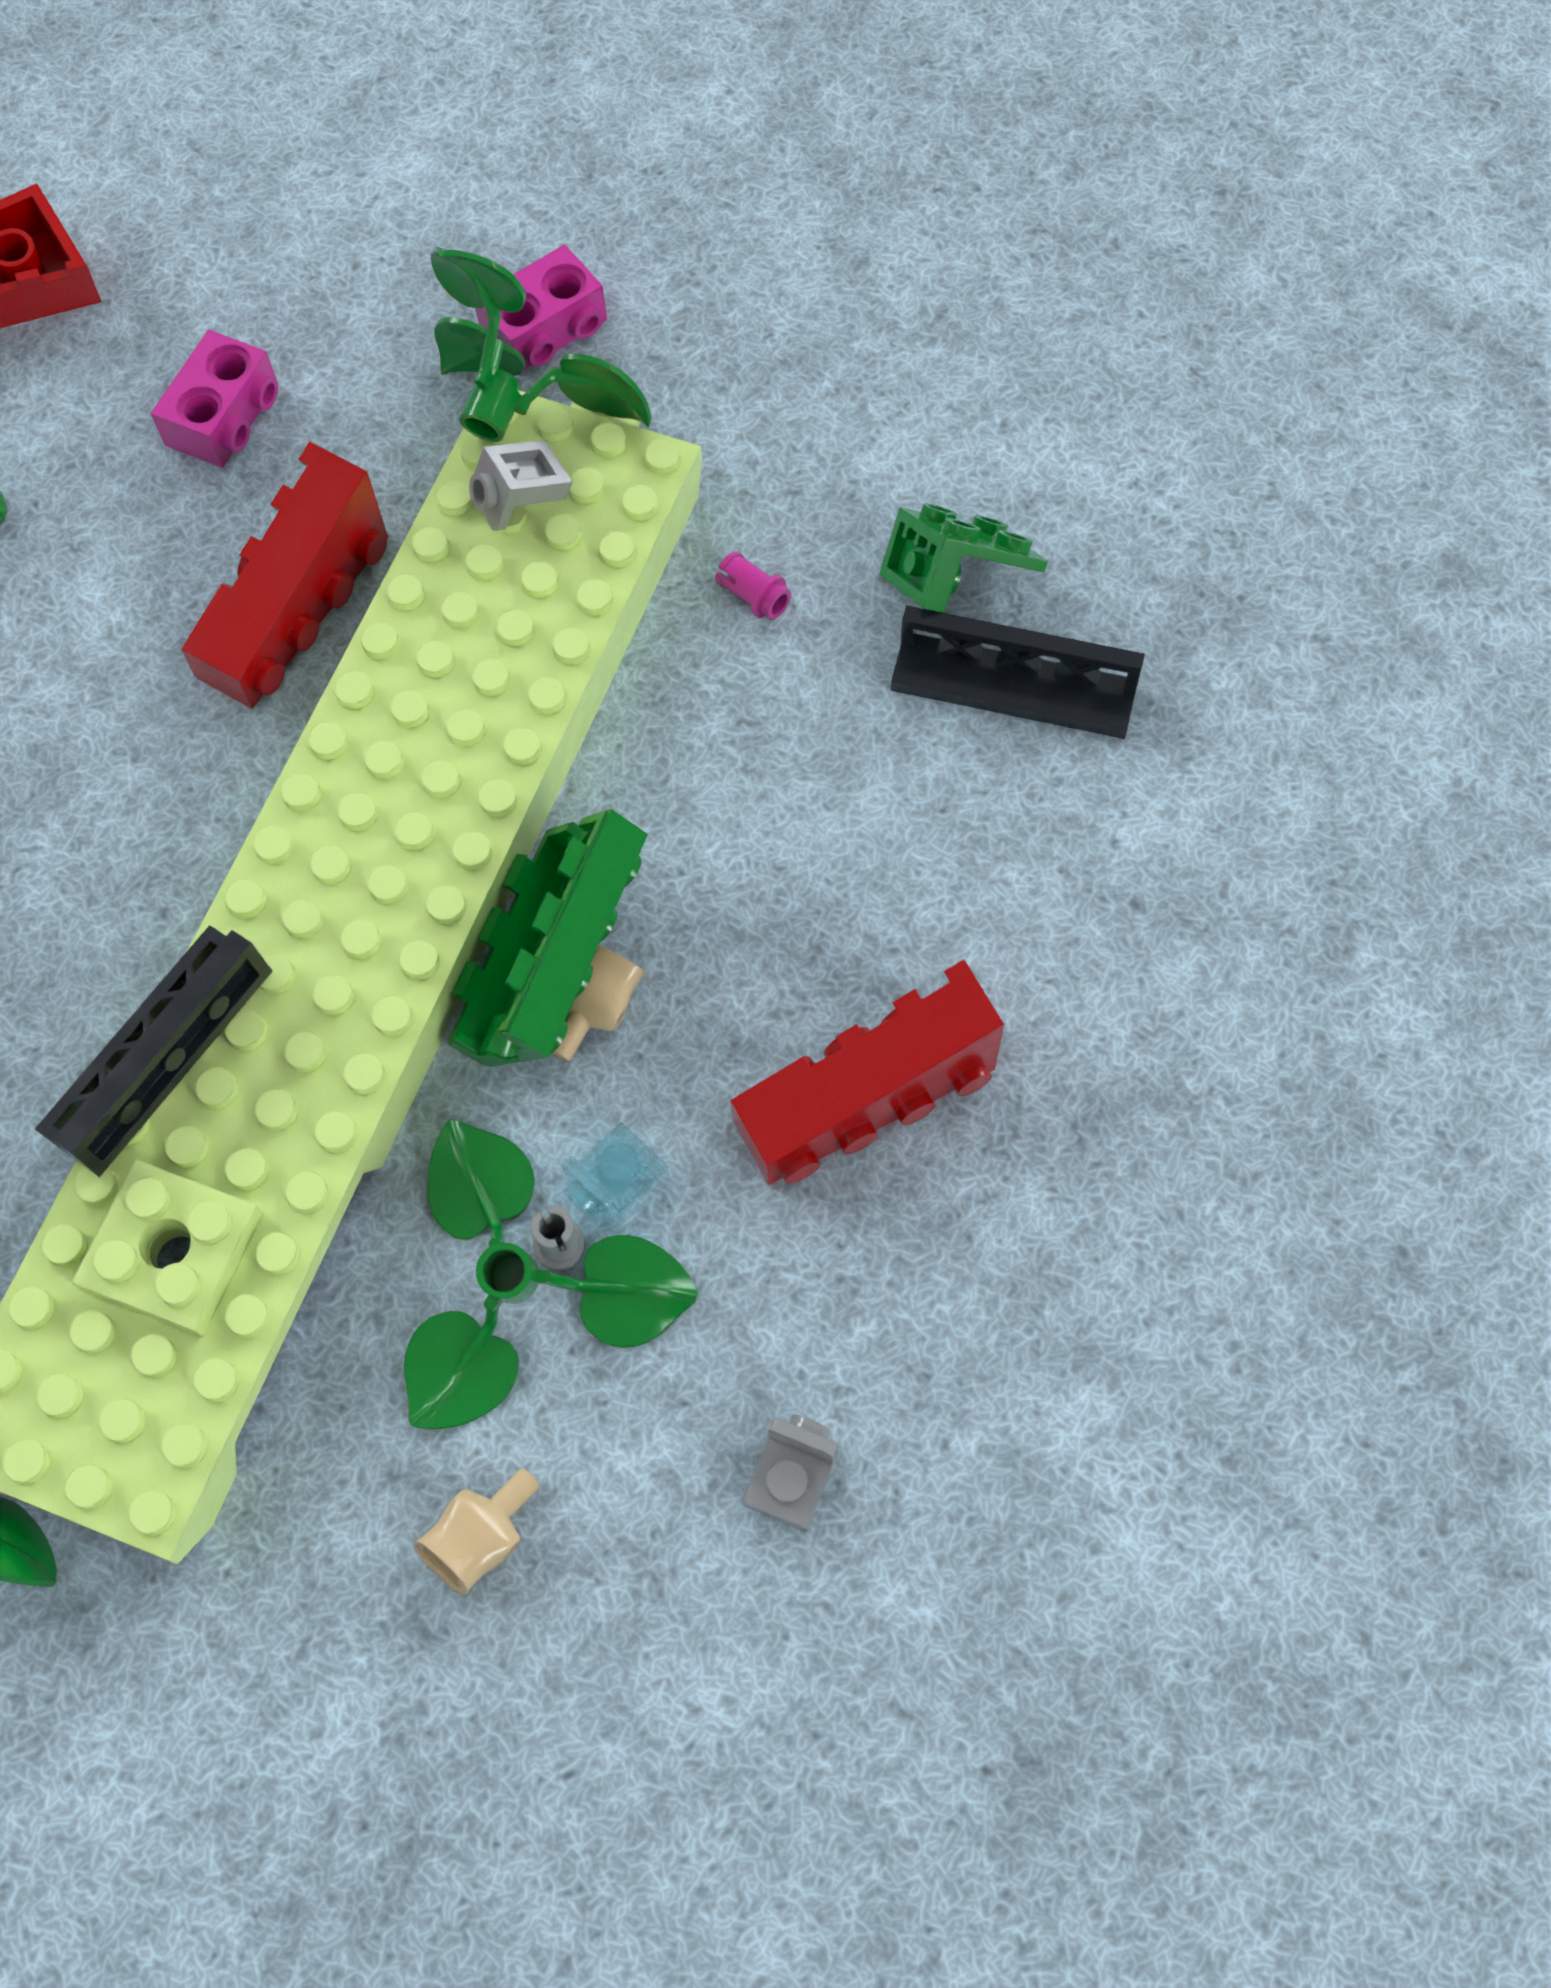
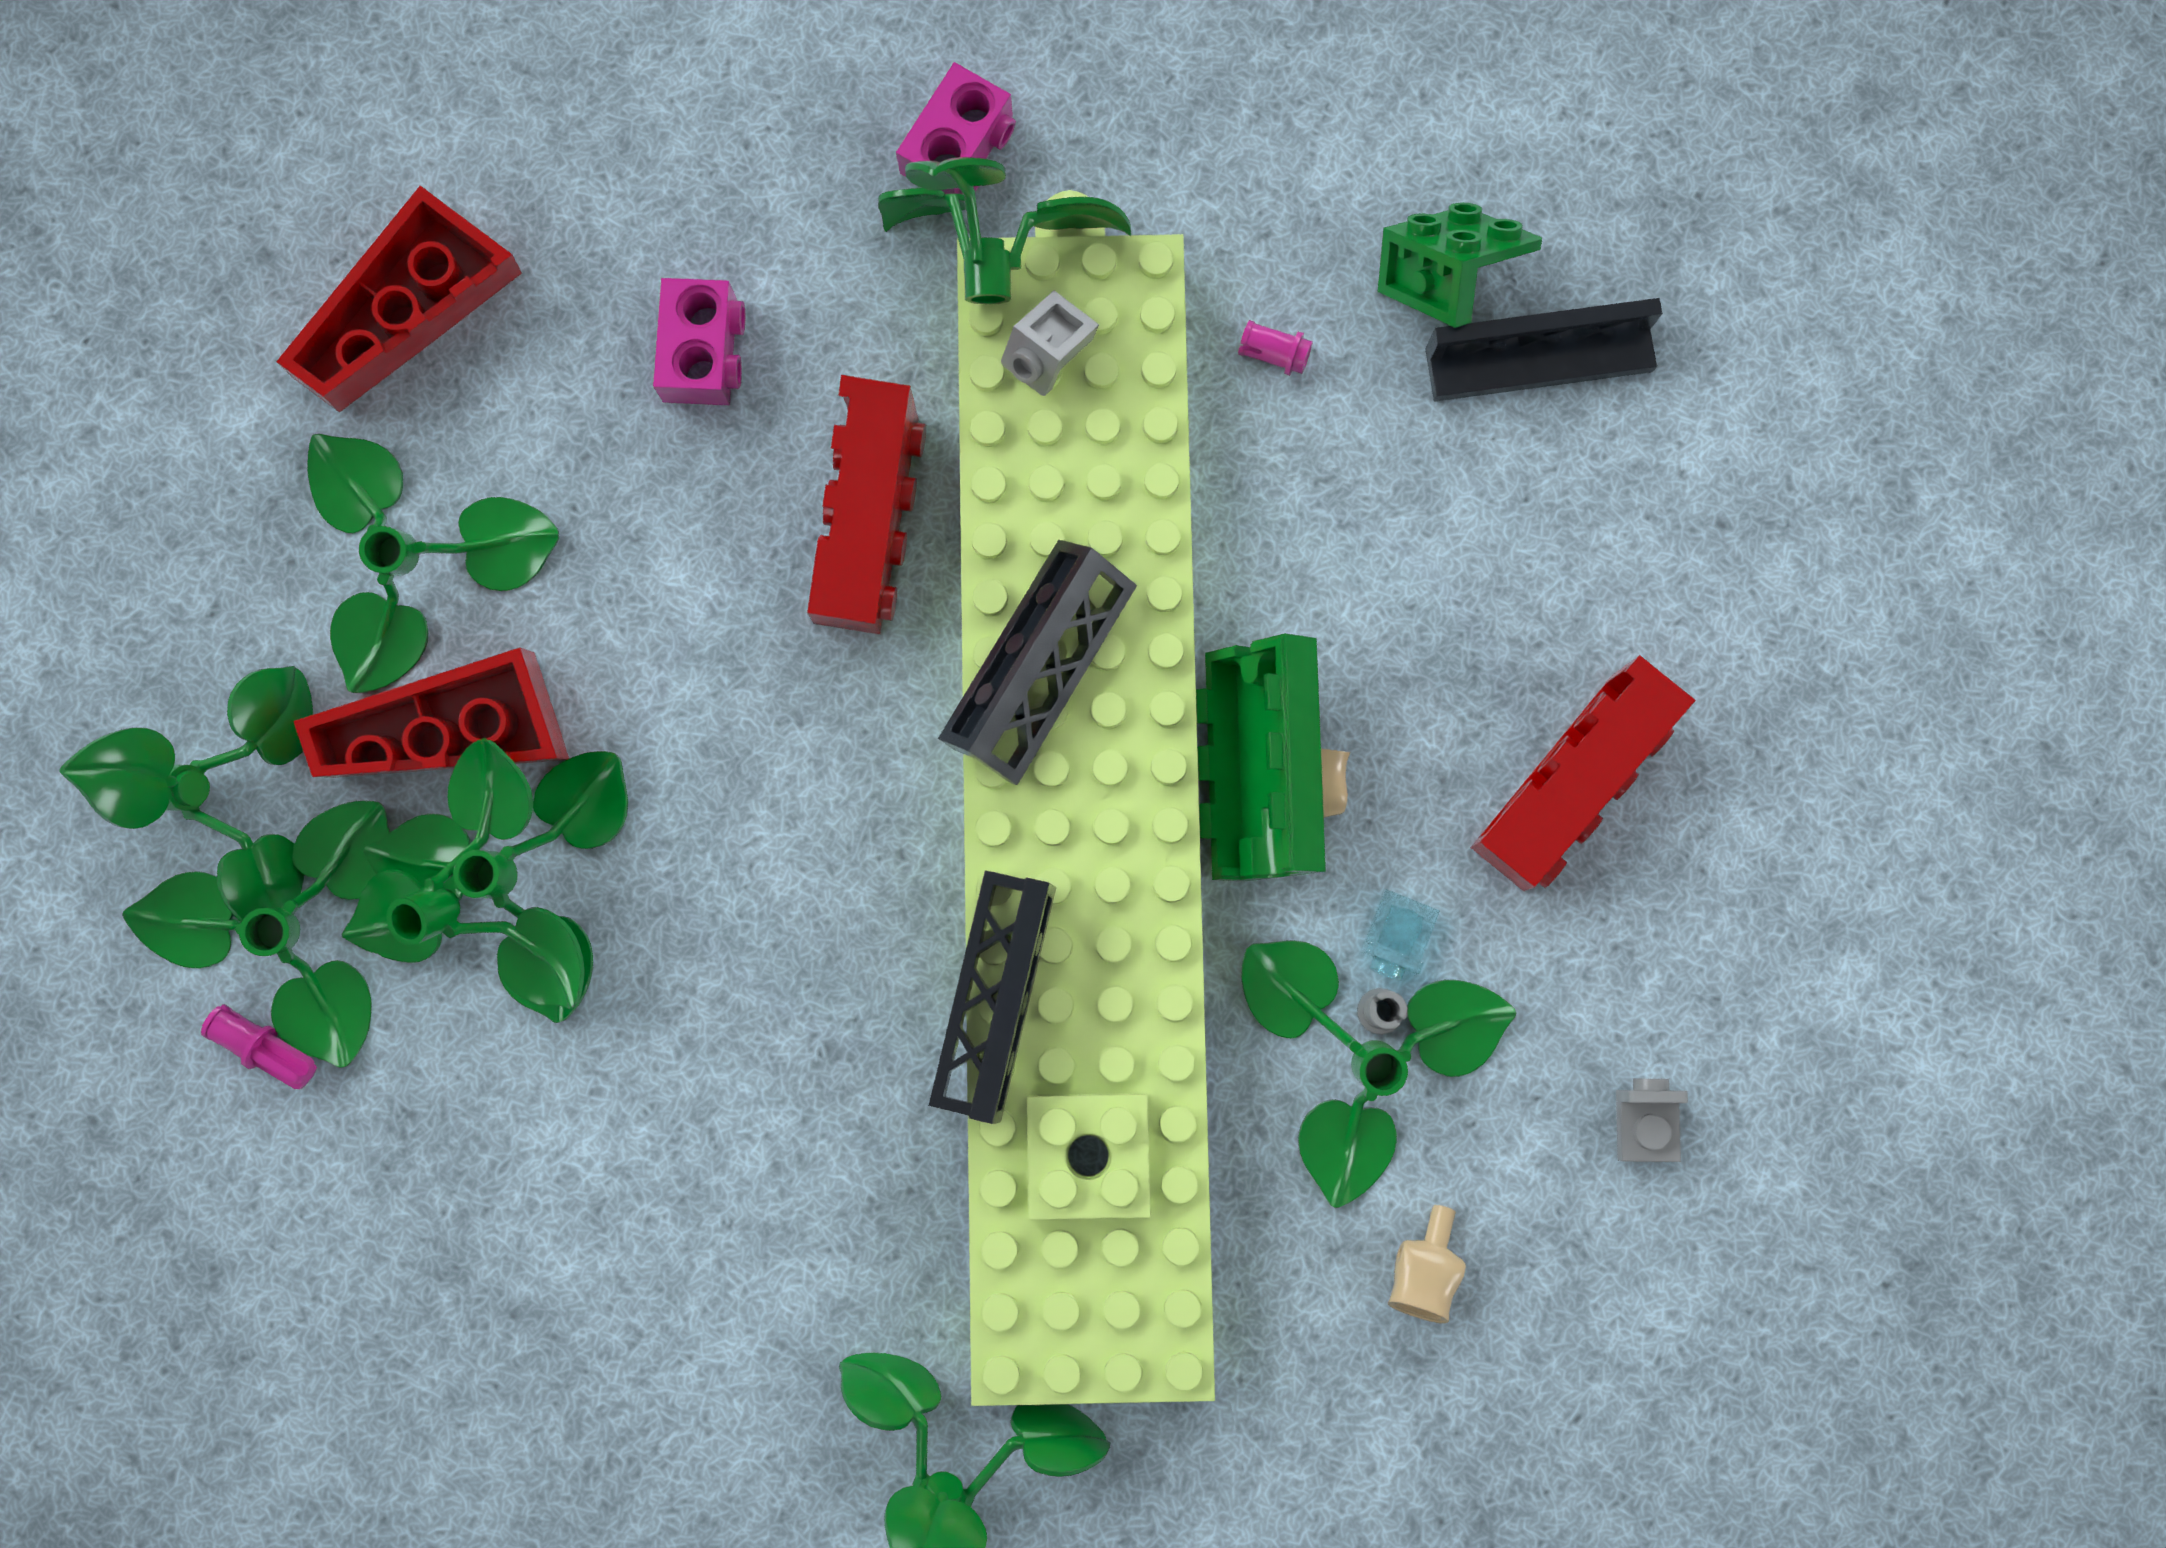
camera: 25 degrees left, 15 degrees up
none -> black fence [938,539,1137,785]

